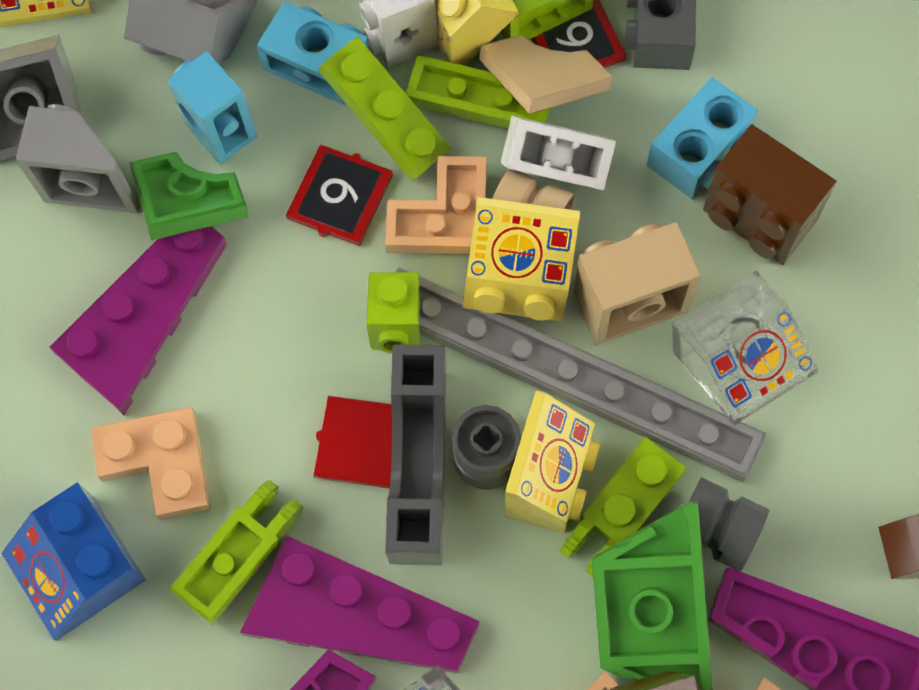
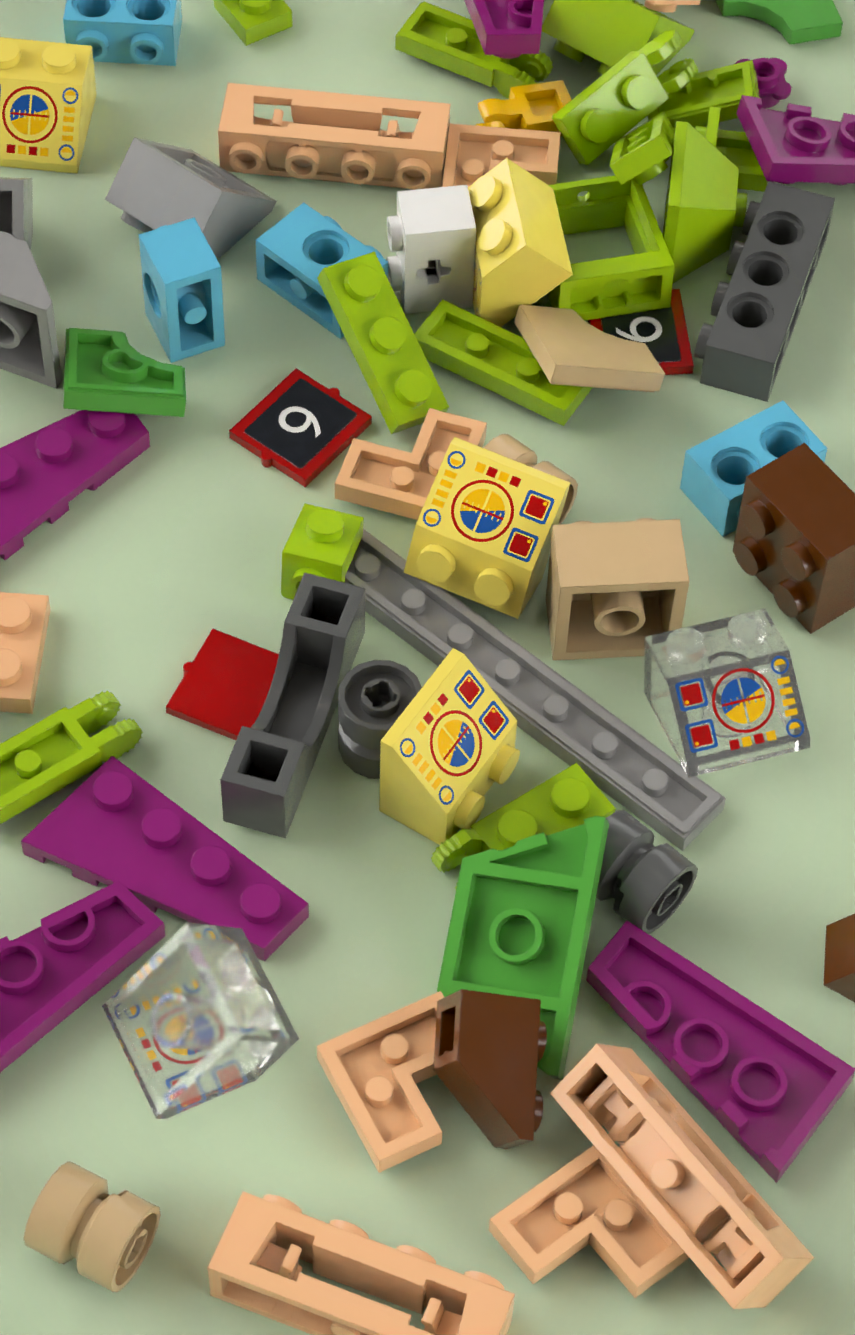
camera: 10 degrees right, 15 degrees down
white brick [501,115,616,190] -> none

